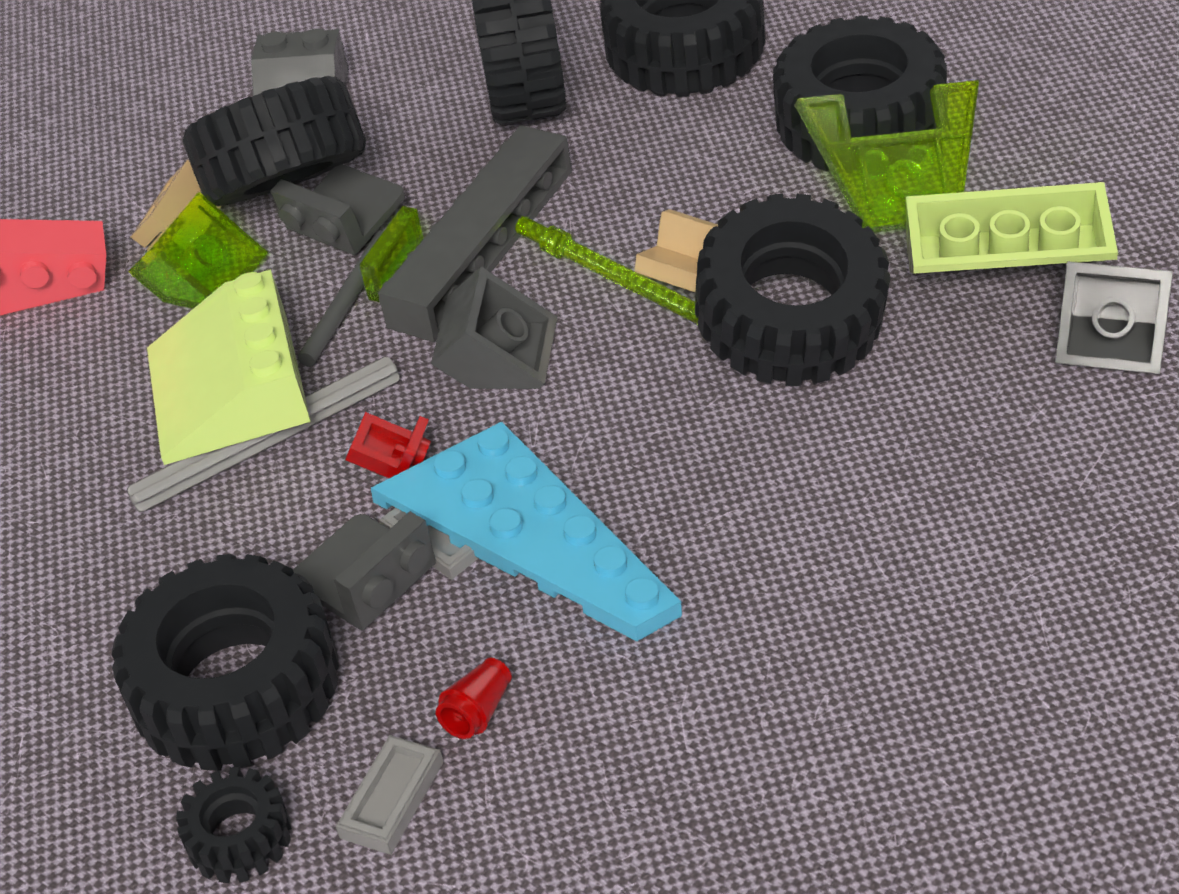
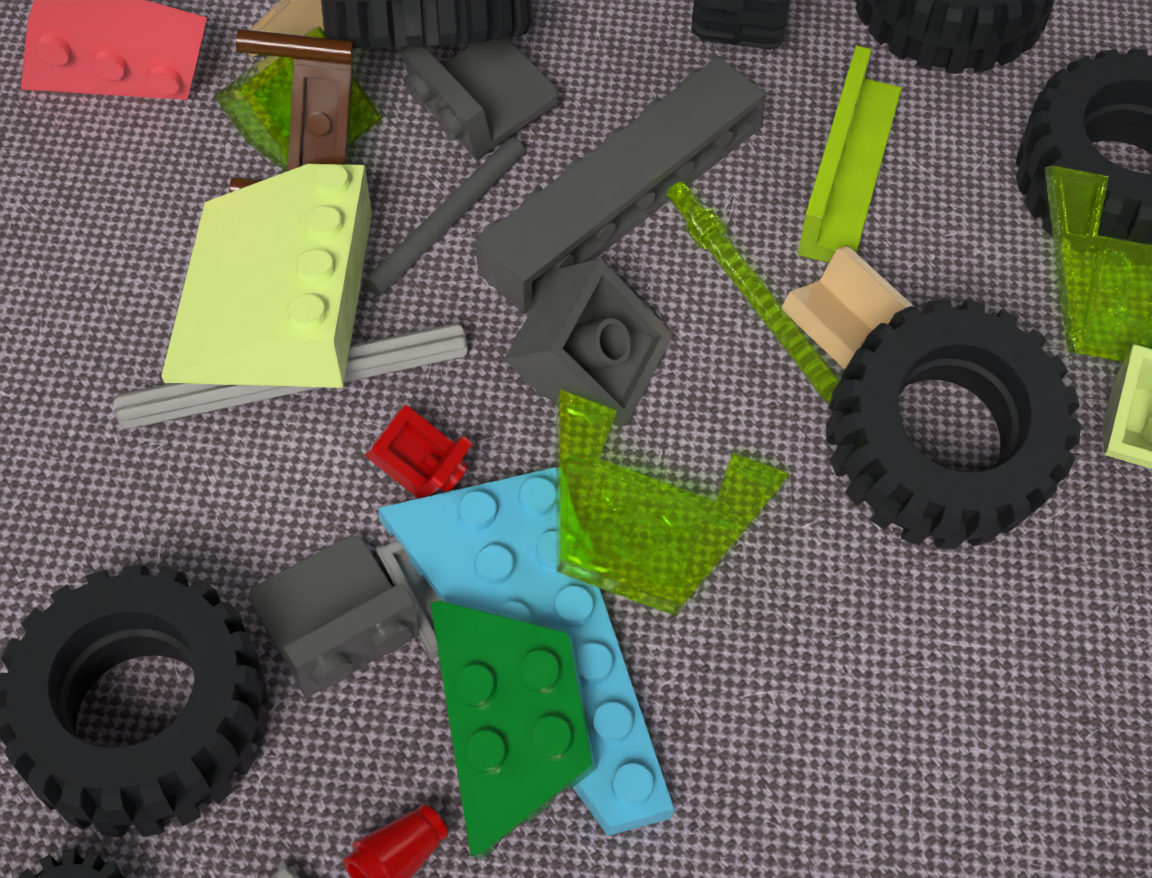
camera: 10 degrees right, 15 degrees up
clear neon green tile [359,206,424,302] -> none
none -> reddish brown plate [229,29,354,193]
none -> green wing [430,601,597,859]
none -> clear neon green wing [556,389,790,617]
none -> lime fence [797,45,902,263]

